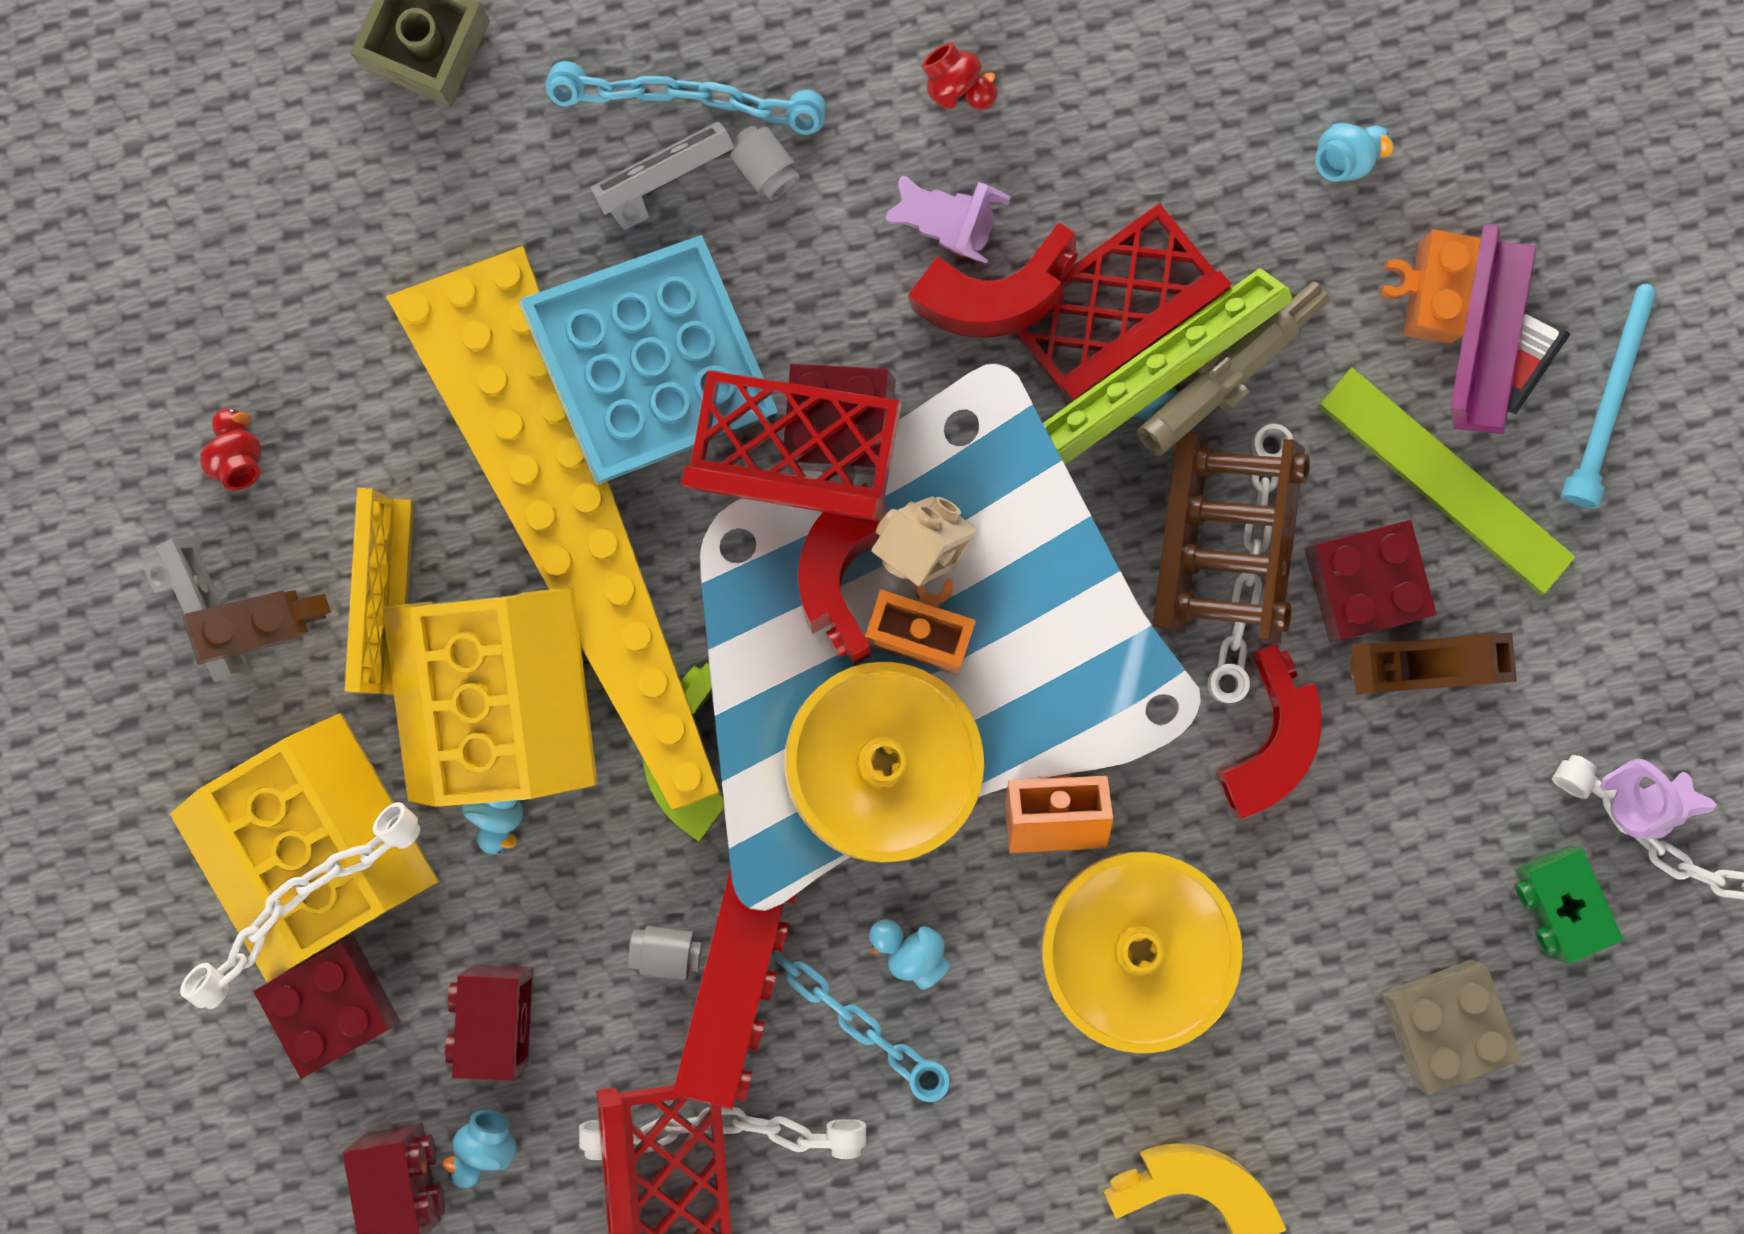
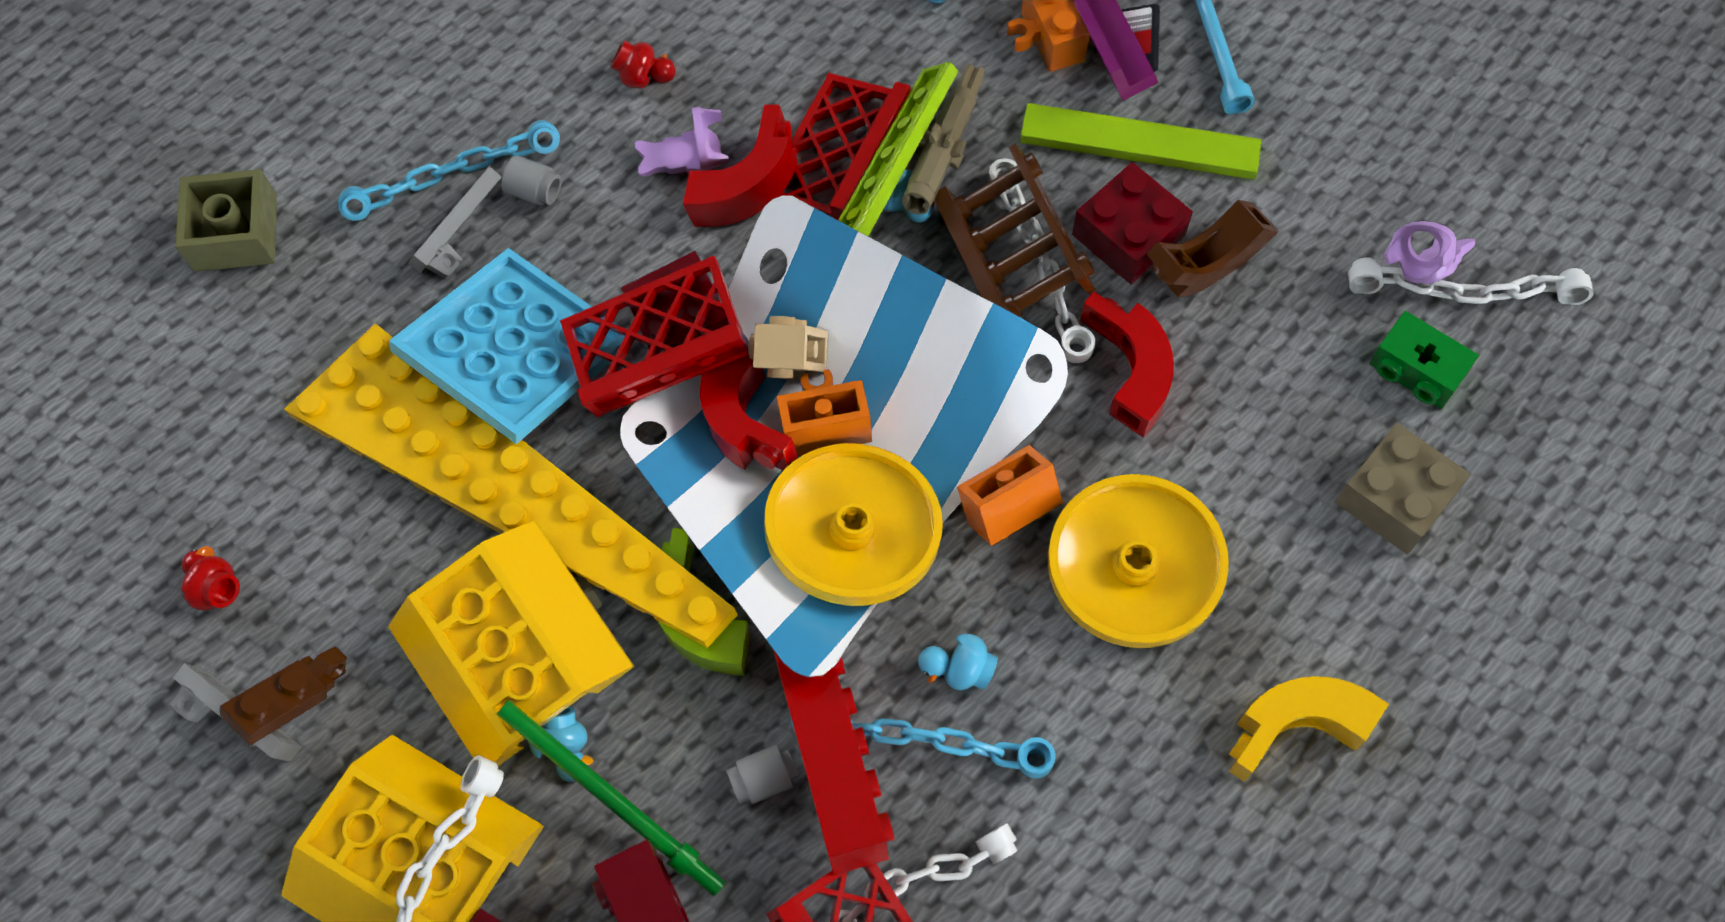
camera: 25 degrees left, 20 degrees down
yellow fence [345,488,415,695] -> none
none -> green bar [496,700,725,896]

